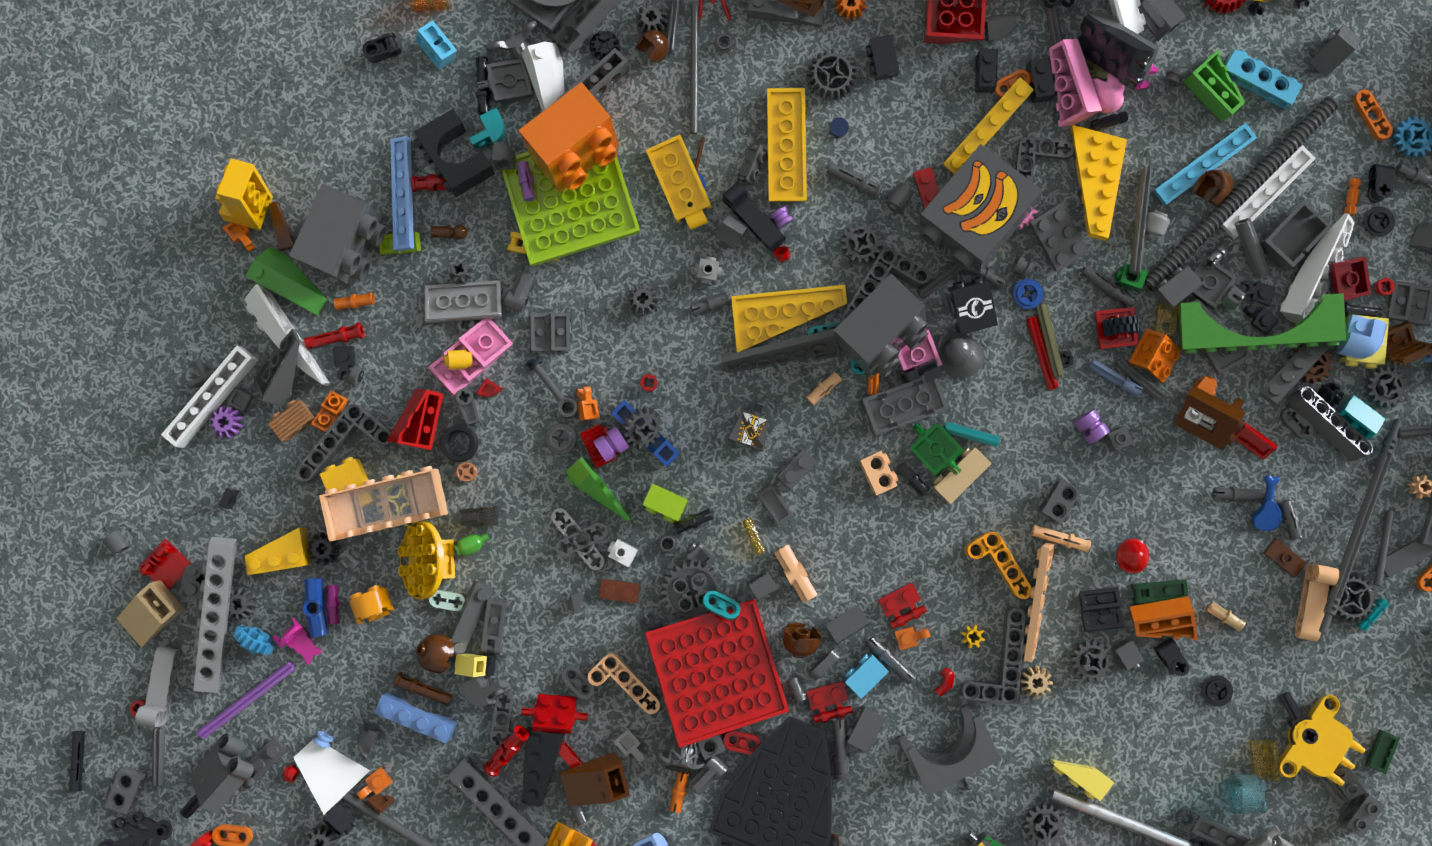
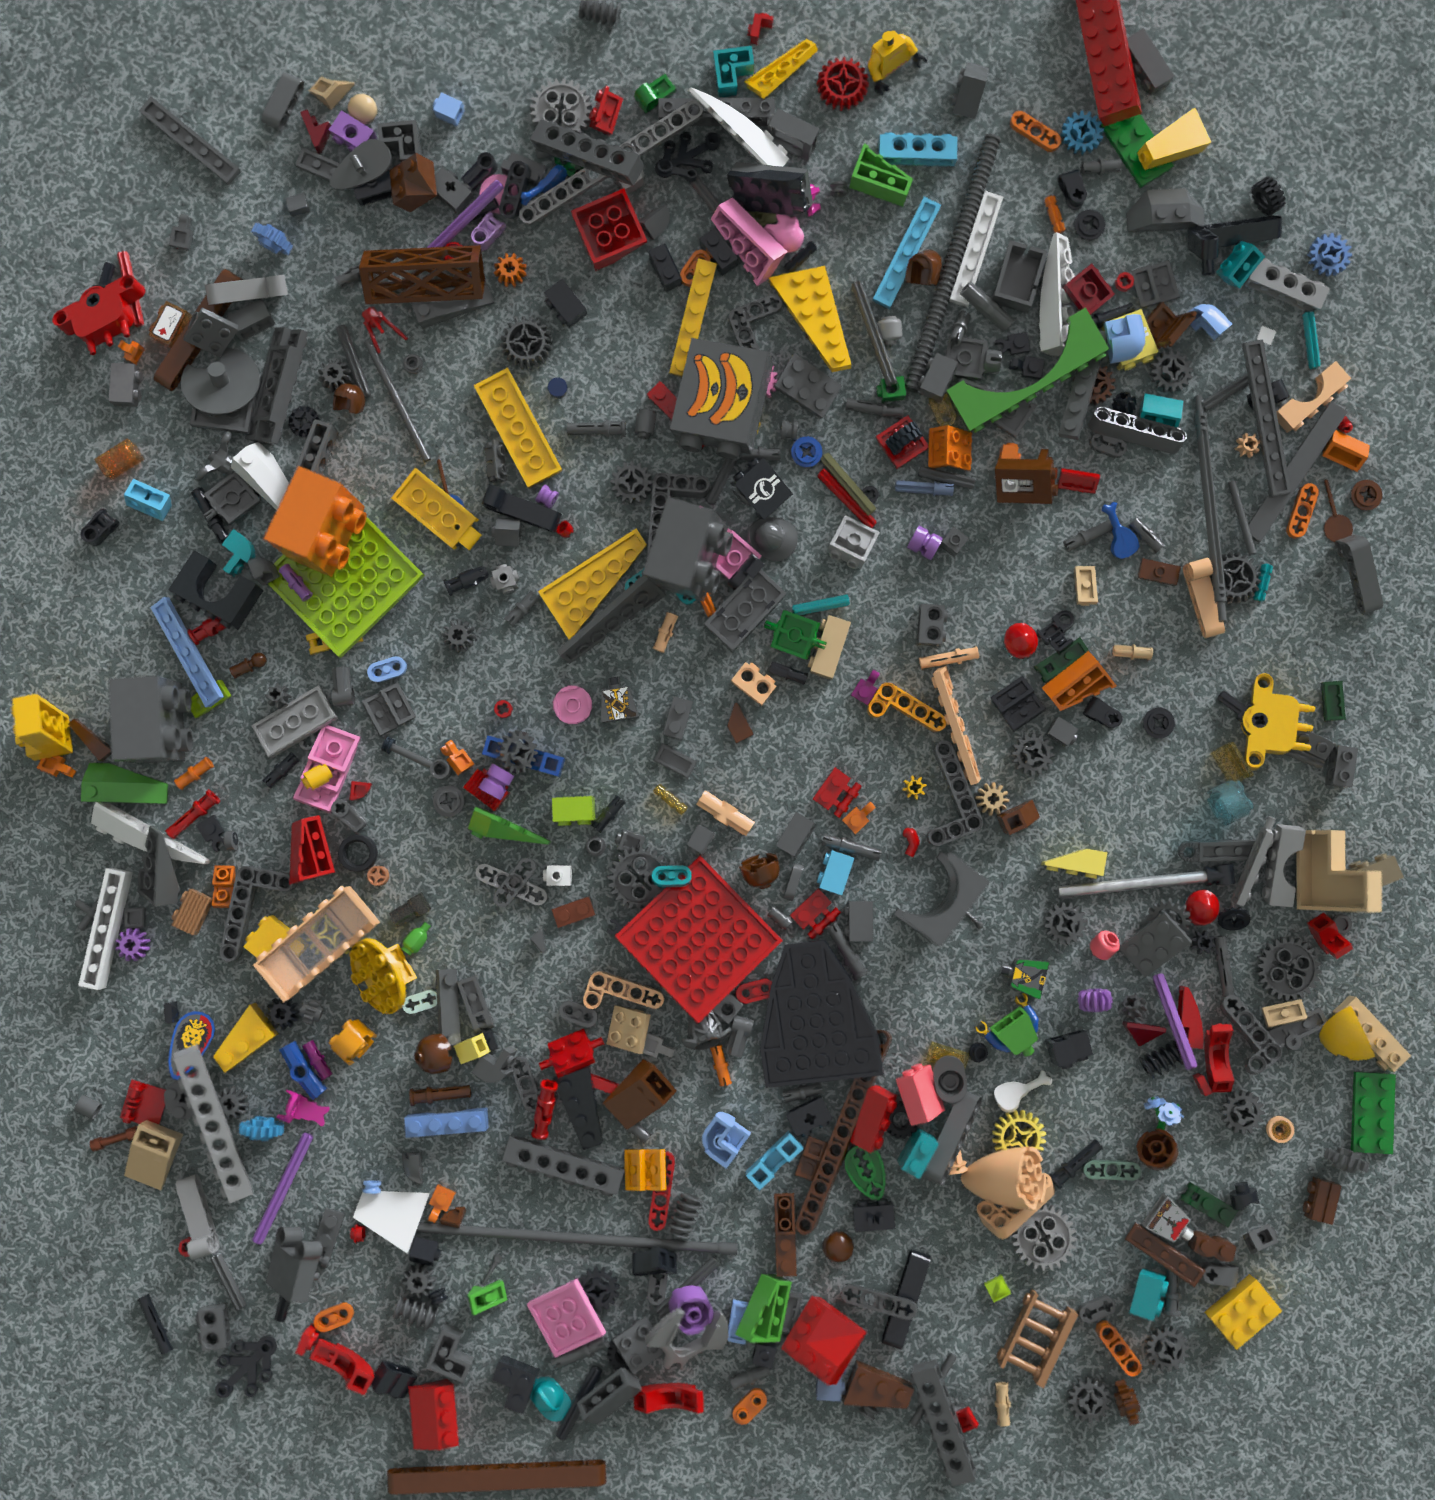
camera: 30 degrees left, 0 degrees up
none -> copper bar [90,1126,138,1152]
none -> shield [168,1011,216,1080]
none -> black pin [262,752,300,789]
none -> light blue plate [367,656,407,683]
none -> black piece [443,566,489,596]
none -> bright pink tile [553,686,592,724]
none -> tan plate [606,1005,651,1054]
none -> reddish brown tile [727,703,754,744]
none -> light grey plate [826,515,880,569]
none -> magenta plate [851,670,880,705]
none -> reddish brown slope [996,799,1040,835]
none -> black piece [1037,610,1074,655]
none -> tan plate [1074,566,1098,606]

